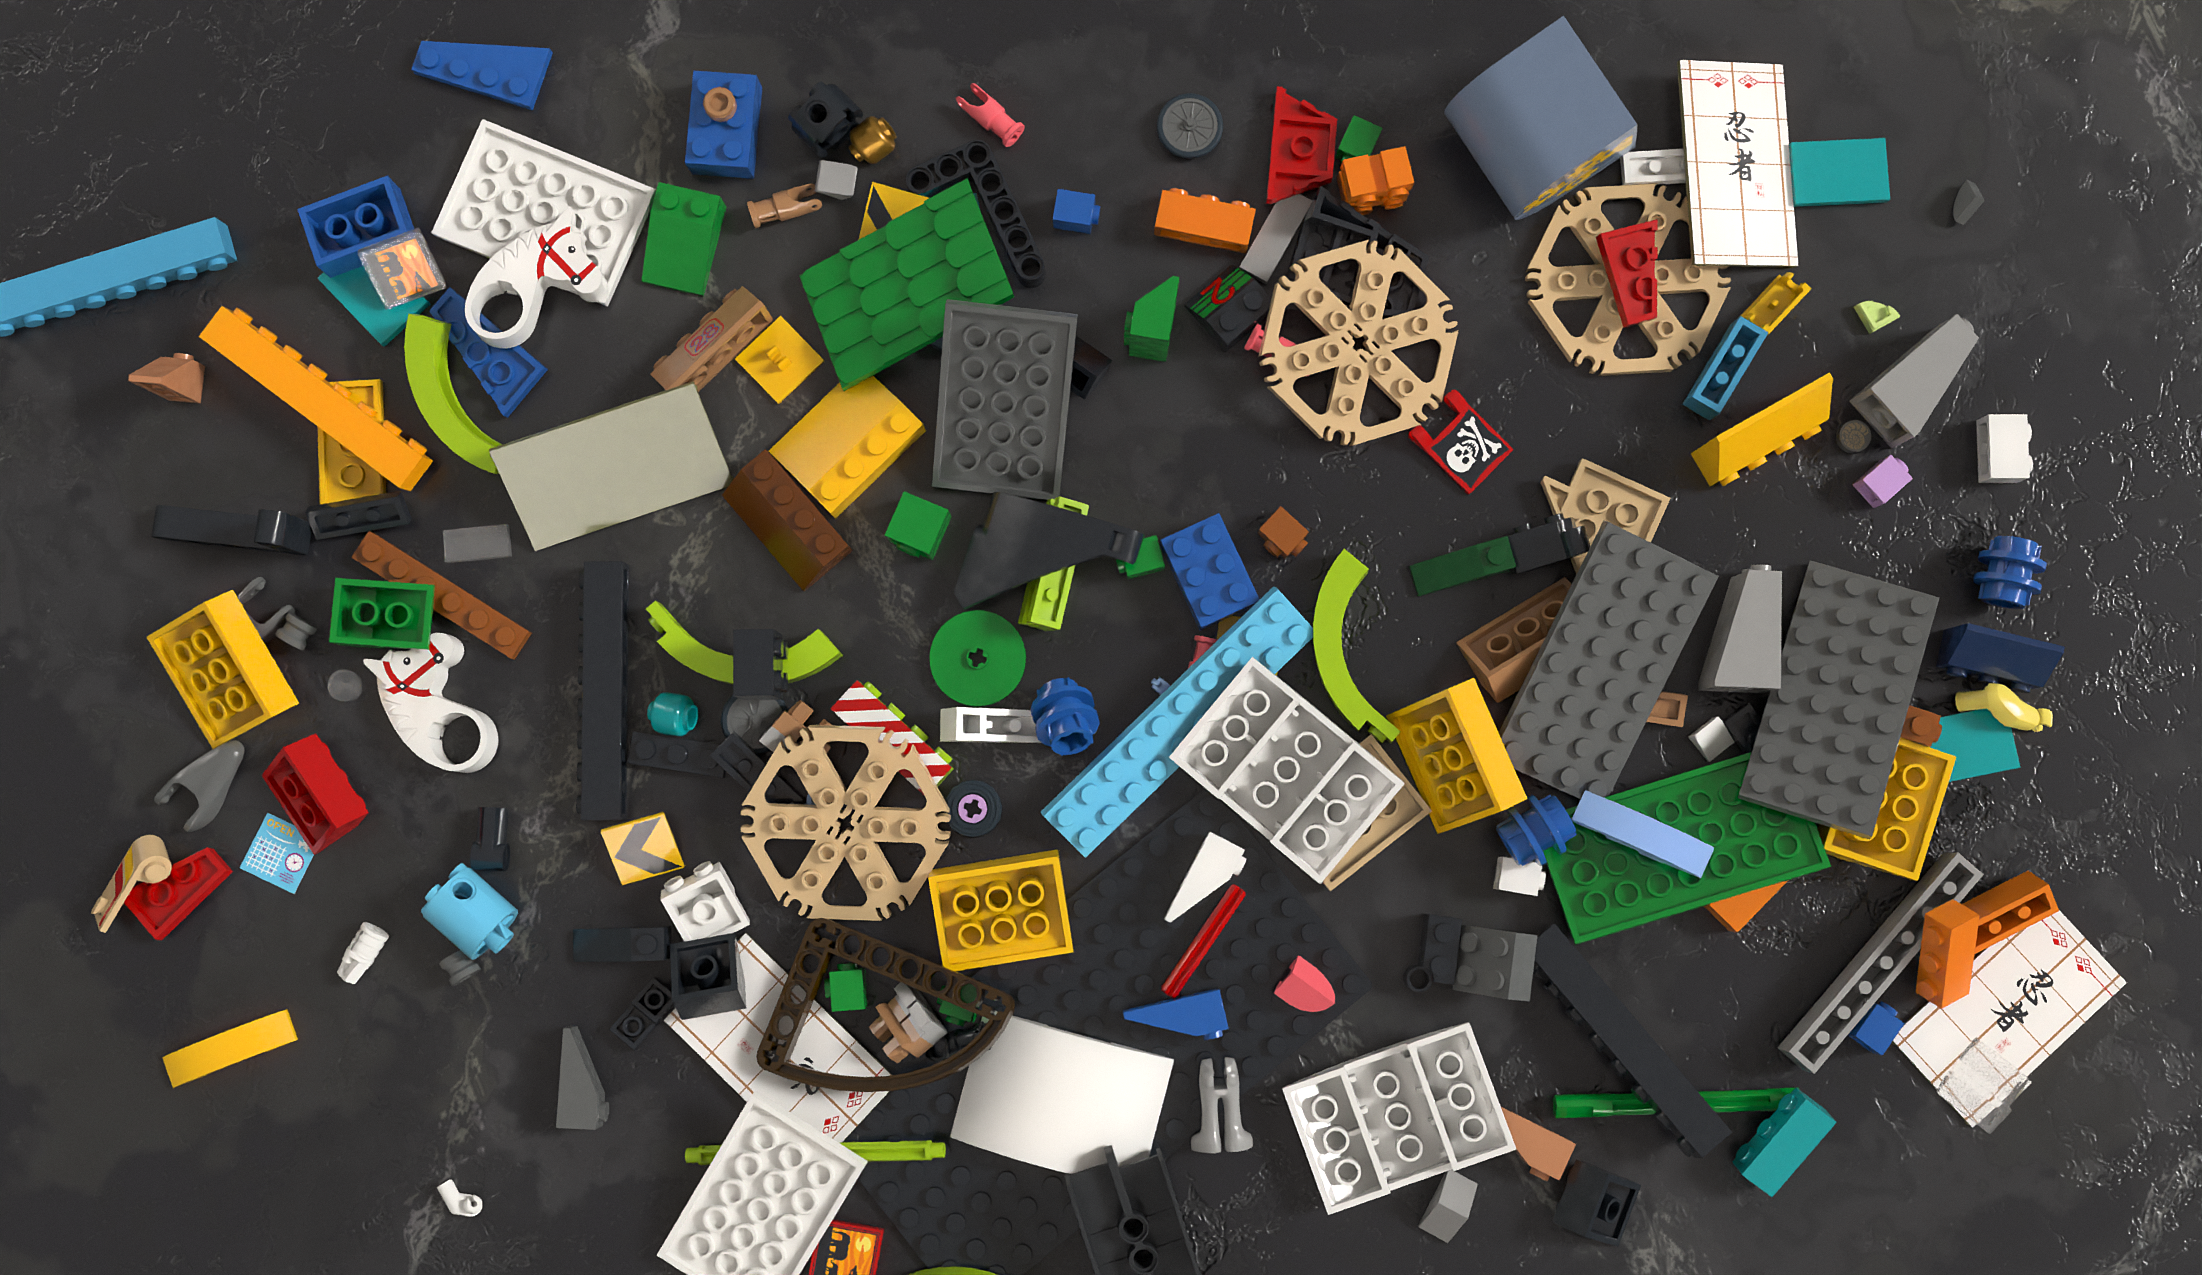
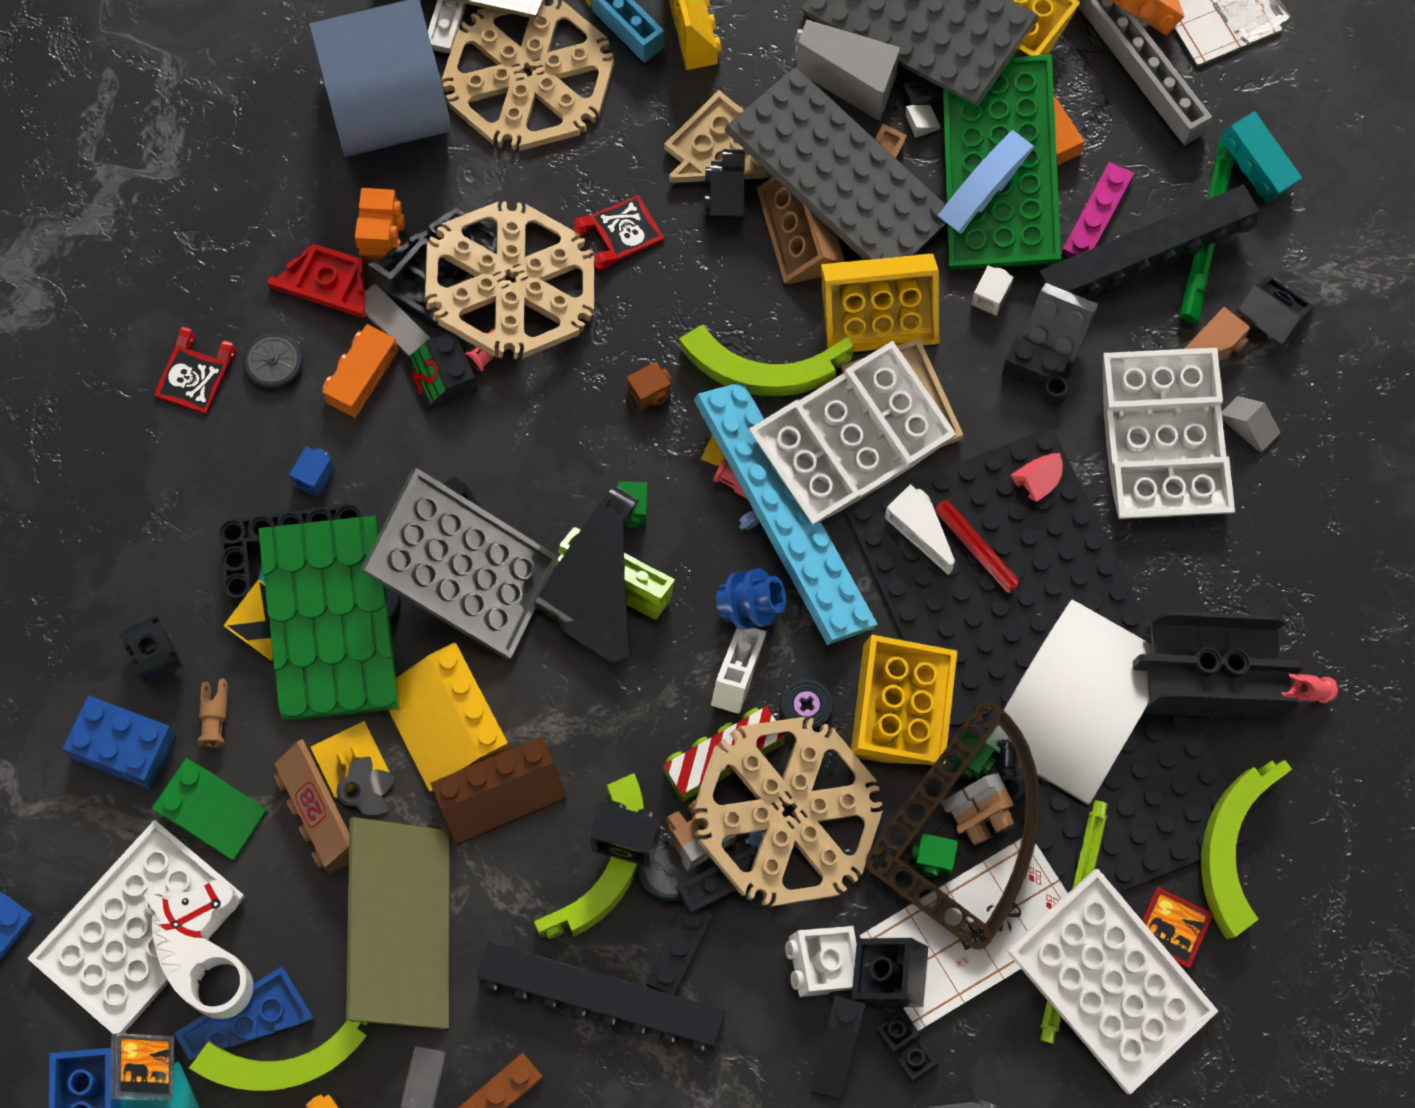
camera: 75 degrees left, 15 degrees down
yellow piece [601,812,685,885] -> none
teal head [647,692,698,736] -> none
medium nougat tile [703,87,737,122] -> none
light grey slope [815,160,857,200] -> none
pearl gold head [849,116,897,164] -> none
green head [885,491,952,560] -> none
green piece [930,610,1026,707] -> none
coral piece [956,83,1025,147] -> none
blue slope [1123,988,1229,1040] -> none
green slope [1124,276,1180,362] -> none
blue brick [1160,513,1260,631] -> none
light grey piece [1191,1057,1253,1153] -> none
green brick [1335,115,1382,164] -> none
dark green slope [1409,536,1516,597] -> none
blue piece [1496,795,1577,866] -> none
red wing [1596,219,1658,328] -> none
blue brick [1848,1001,1905,1056] -> none
none -> flag [154,327,236,415]
none -> dark grey plate [336,756,395,815]
none -> dark pink plate [1061,162,1134,258]

